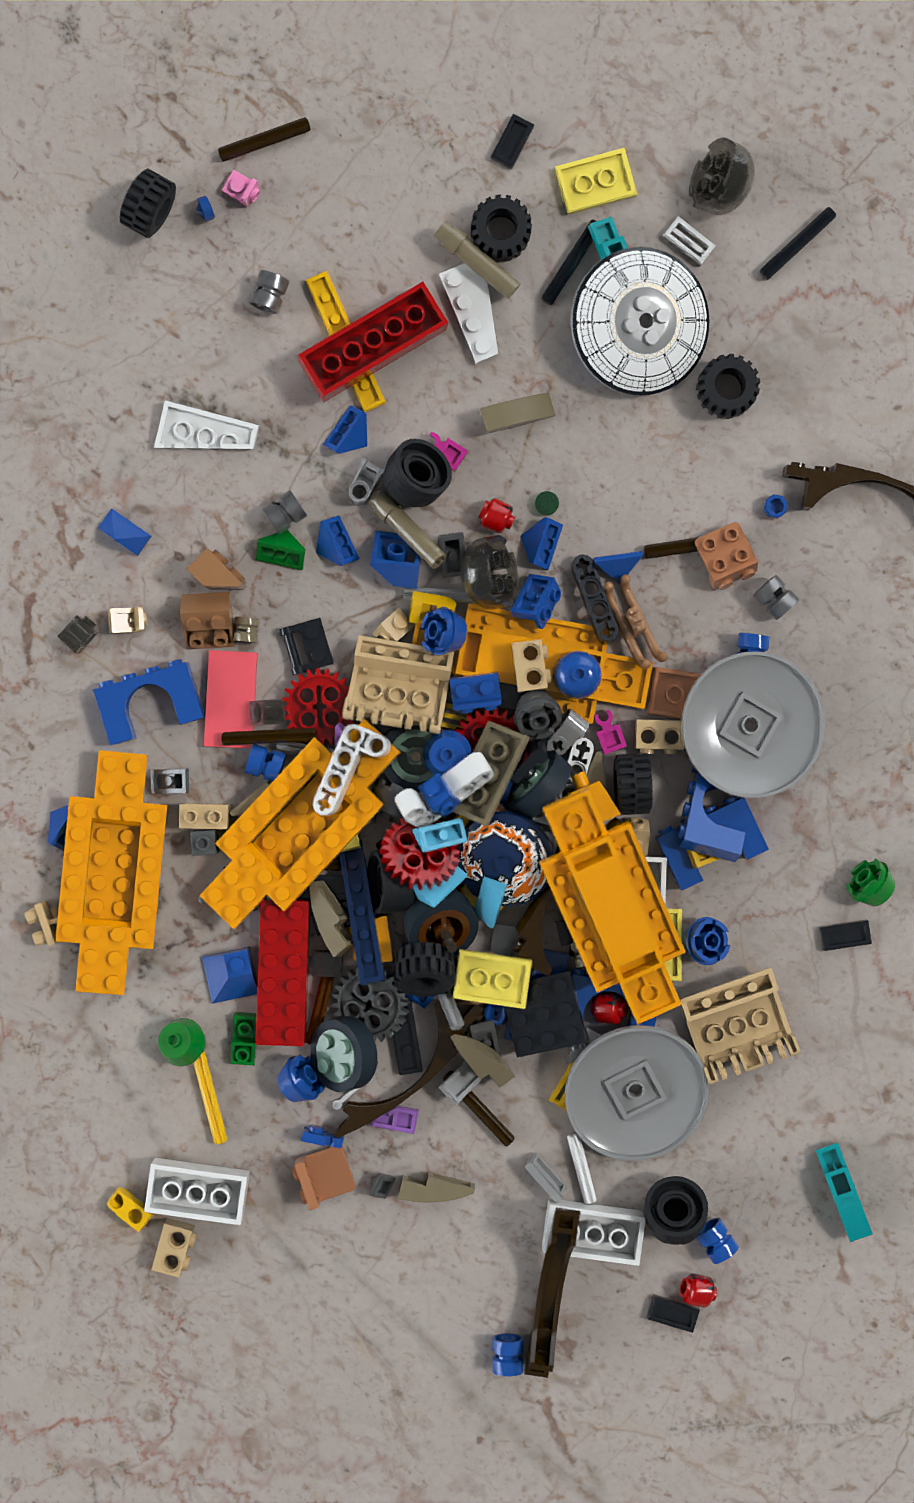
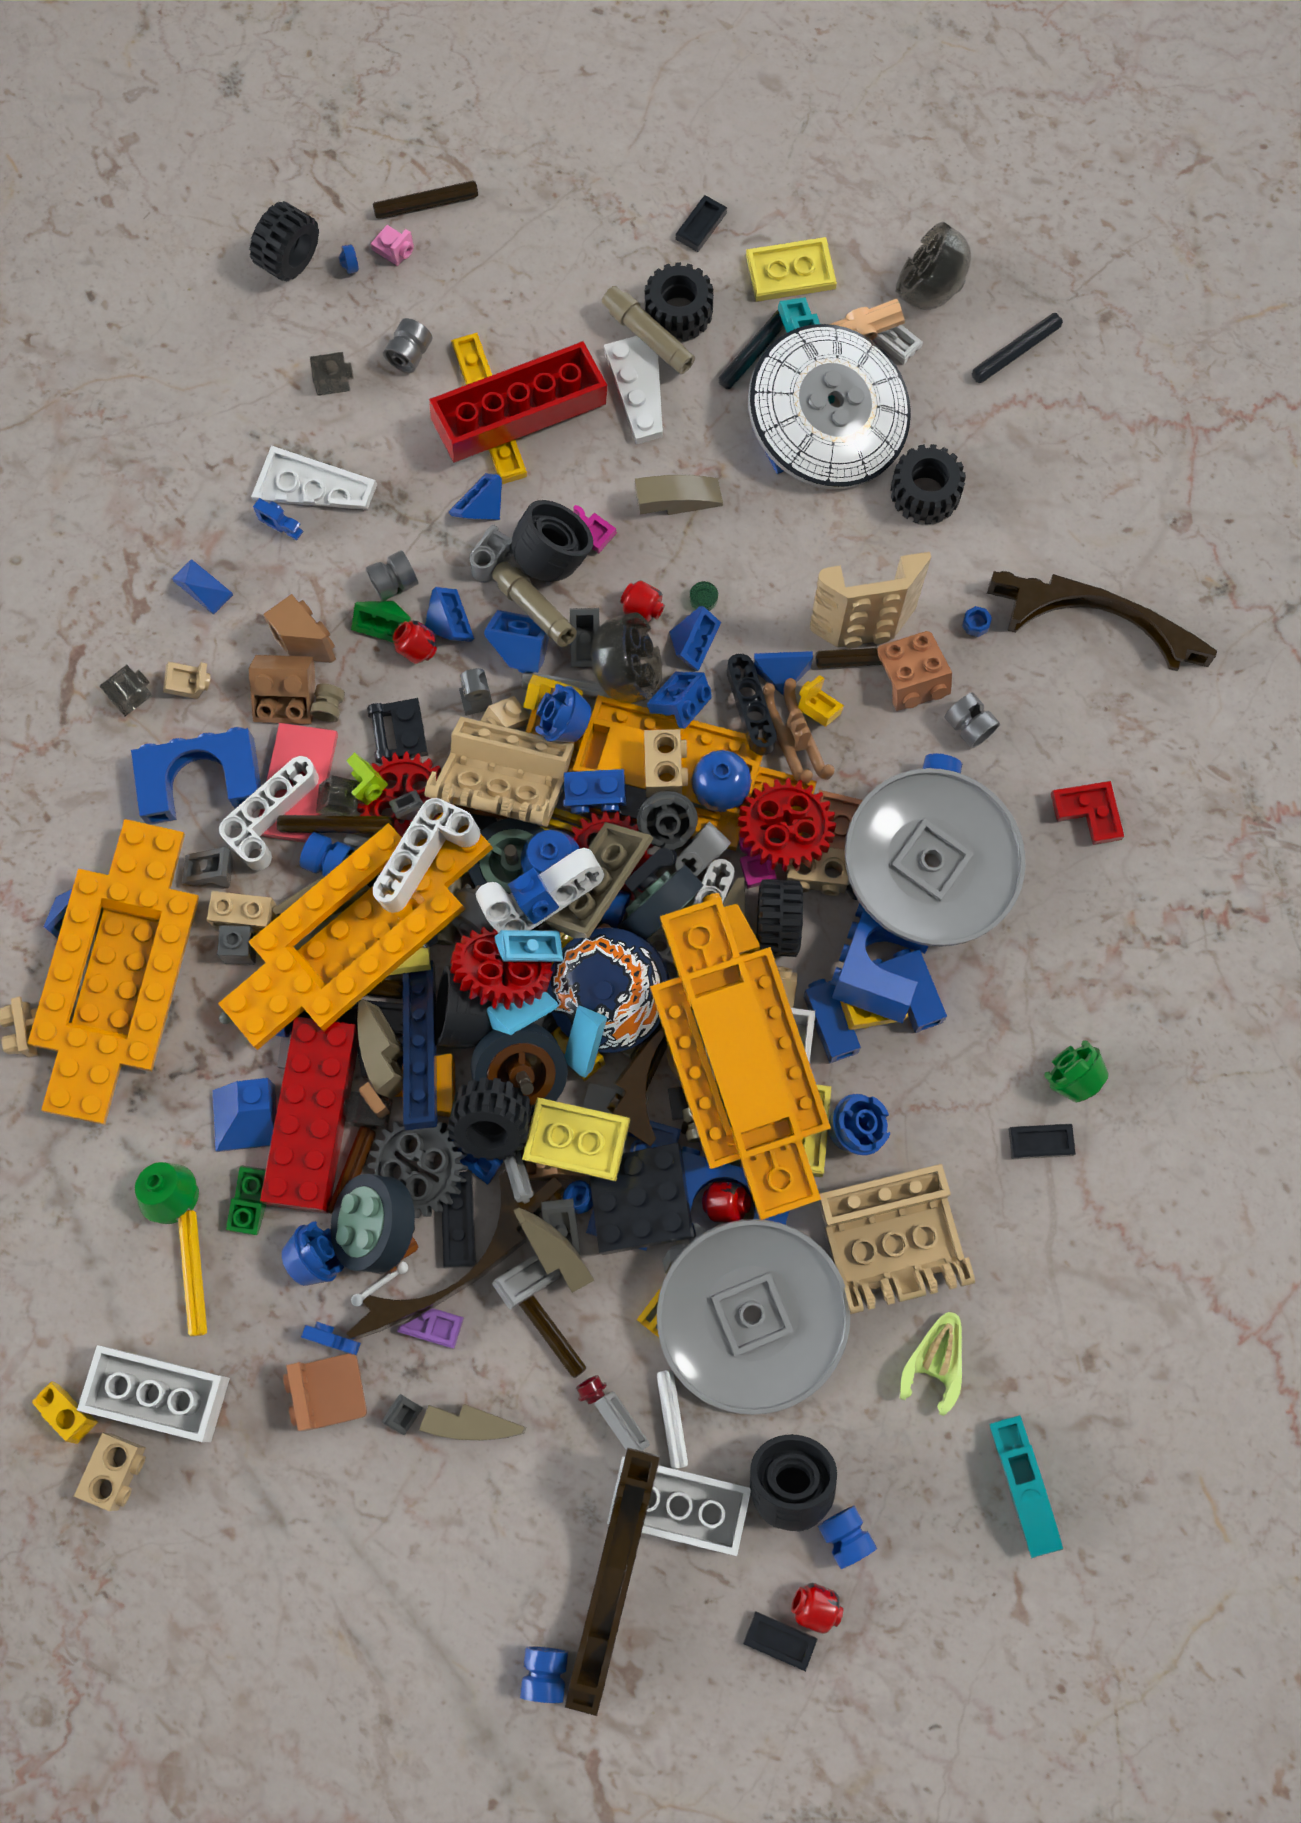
camera: 10 degrees right, 15 degrees down
none -> white beam [219,756,319,871]
none -> blue plate [253,498,303,540]
none -> clear smoke brick [310,352,354,396]
none -> lime bracket [346,752,388,805]
none -> medium nougat tile [359,1082,390,1119]
none -> dark grey slope [389,790,424,821]
none -> red head [393,620,437,664]
none -> dark grey leg [459,668,493,716]
none -> dark red plate [576,1375,607,1404]
none -> red gear [737,778,836,872]
none -> yellow bracket [798,675,844,727]
none -> tan slope [810,552,931,649]
none -> light nougat piece [830,299,905,340]
none -> yellowish green animal [900,1312,962,1416]
none -> red plate [1051,781,1125,845]

